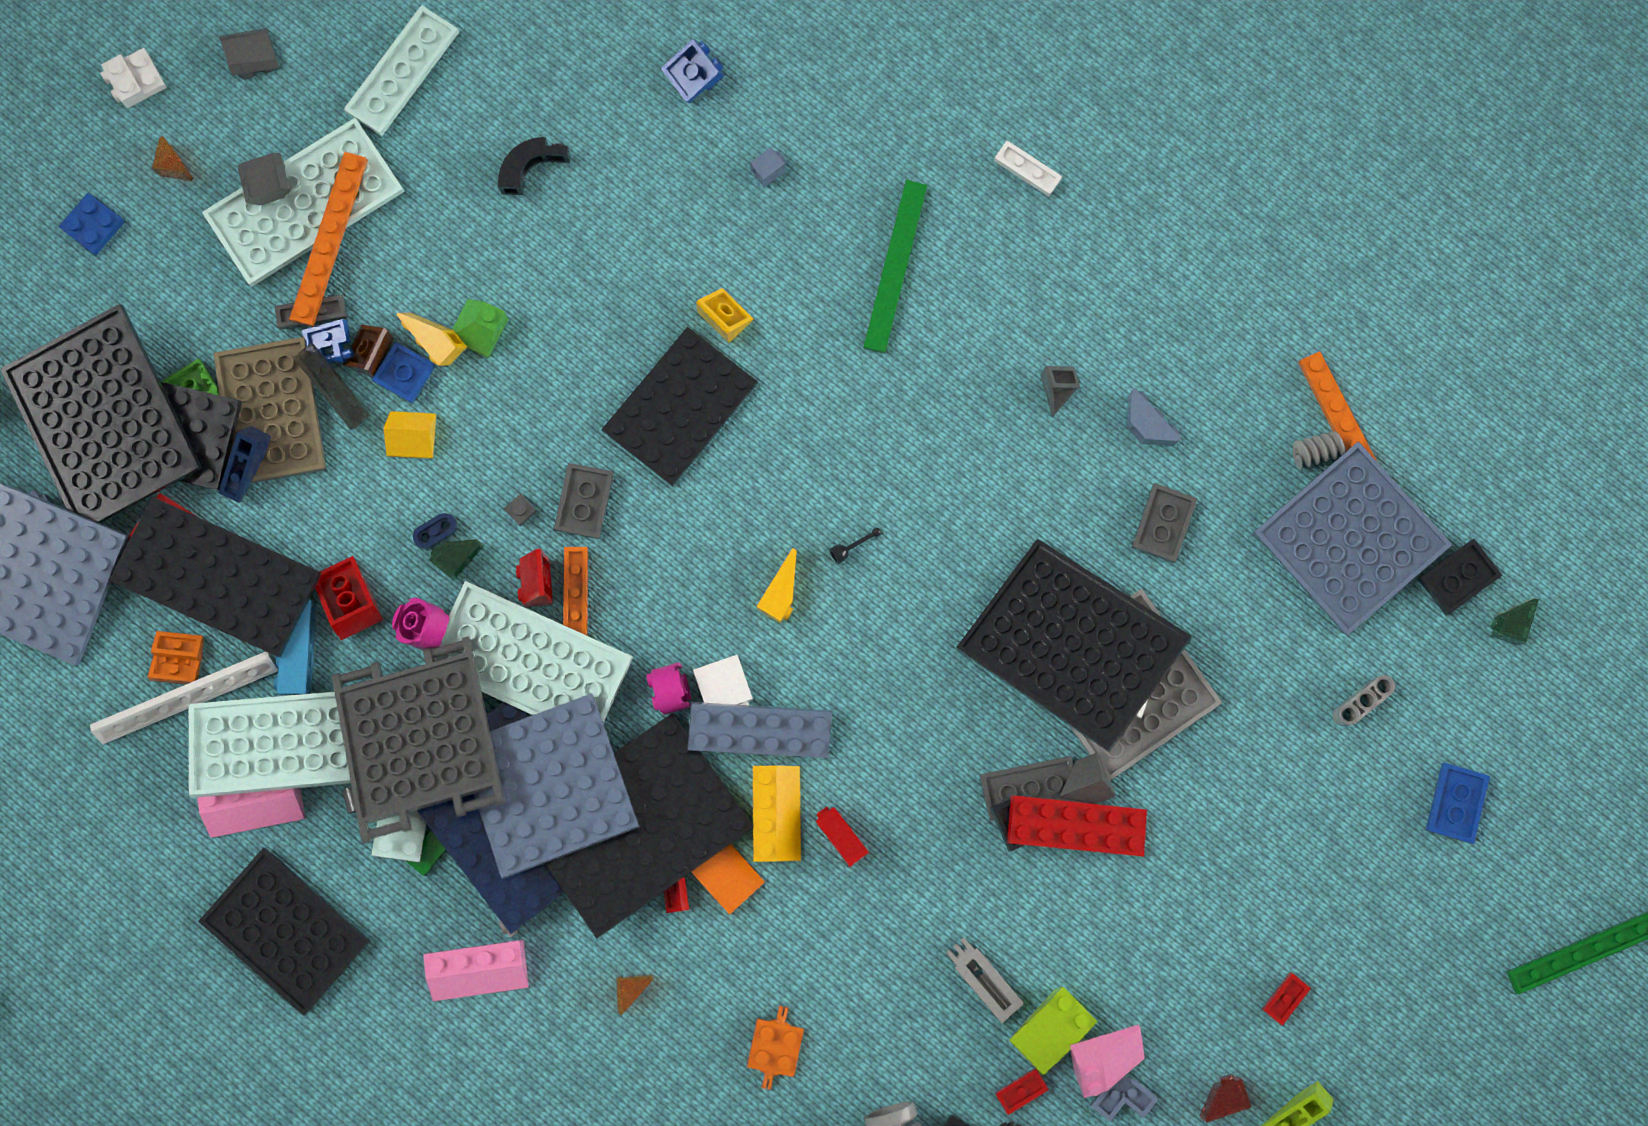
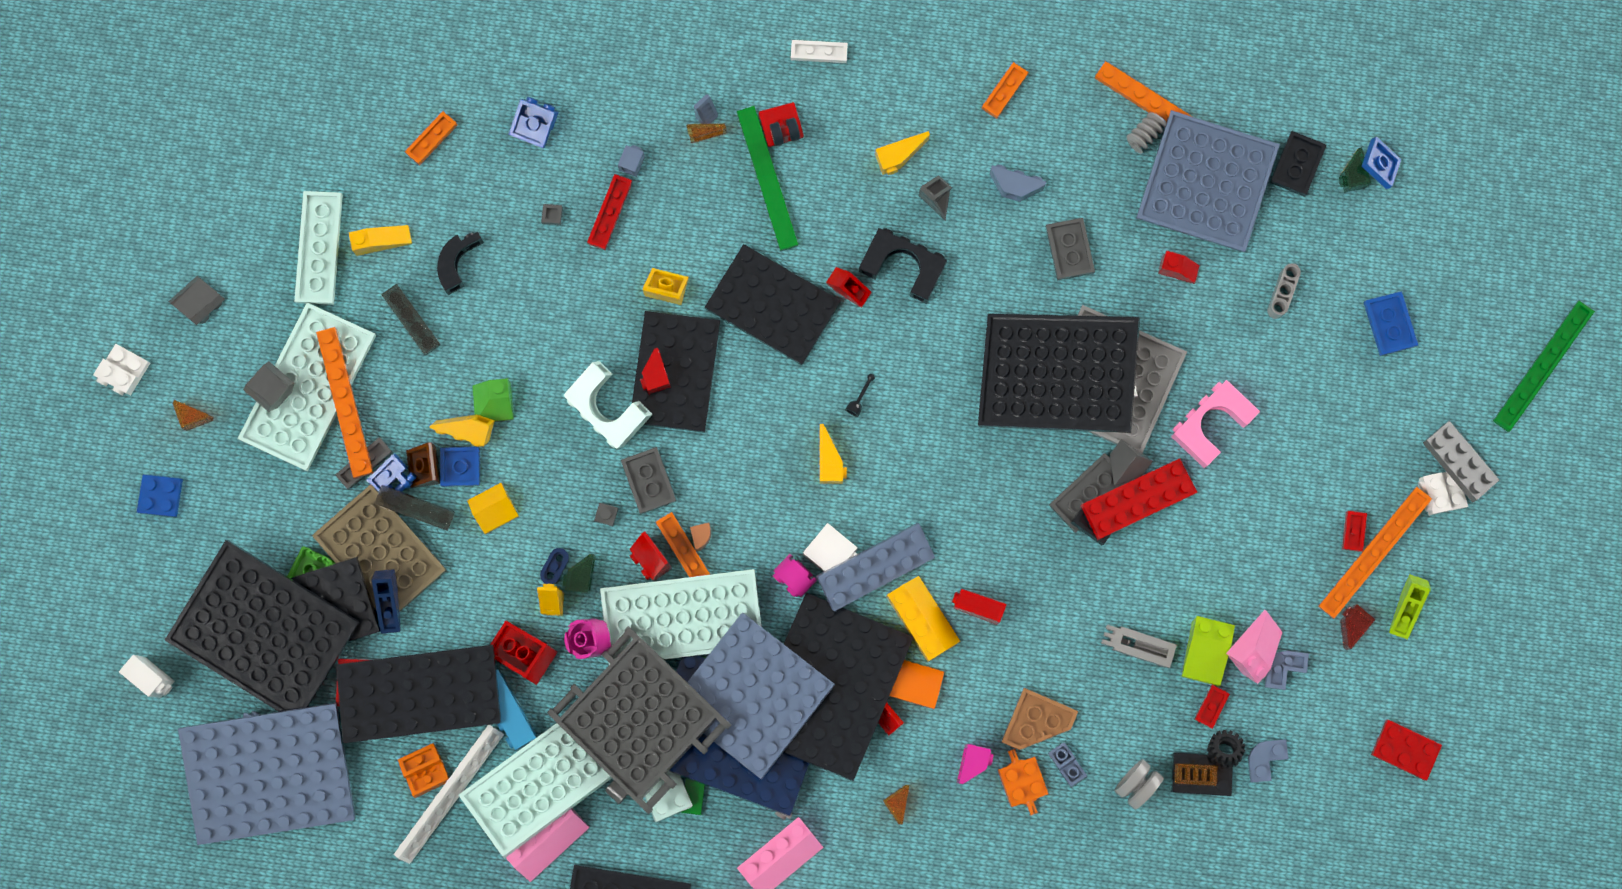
camera: 25 degrees left, 0 degrees up
none -> yellow slope [348,225,412,256]
none -> clear smoke plate [381,284,441,356]
none -> orange plate [405,111,458,166]
none -> yellow slope [537,584,564,616]
none -> dark grey plate [541,204,563,226]
none -> light aqua arch [564,361,653,449]
none -> red plate [587,174,632,250]
none -> red slope [640,348,671,394]
none -> clear orange slope [686,123,727,143]
none -> nougat brick [690,522,711,552]
none -> sand blue slope [694,94,718,127]
none -> black plate [704,244,841,366]
none -> red plate [759,102,804,147]
none -> red slope [826,267,871,308]
none -> black arch [859,228,947,304]
none -> yellow slope [875,131,930,175]
none -> dark pink slope [957,744,993,784]
none -> orange plate [981,62,1029,119]
none -> medium nougat plate [1001,688,1078,750]
none -> sand blue slope [1048,742,1087,788]
none -> red slope [1158,250,1200,284]
none -> bright pink arch [1171,380,1260,468]
none -> orange plate [1318,487,1432,619]
none -> blue plate [1362,137,1401,189]
none -> white plate [1418,472,1468,516]
none -> plate [1423,420,1499,503]

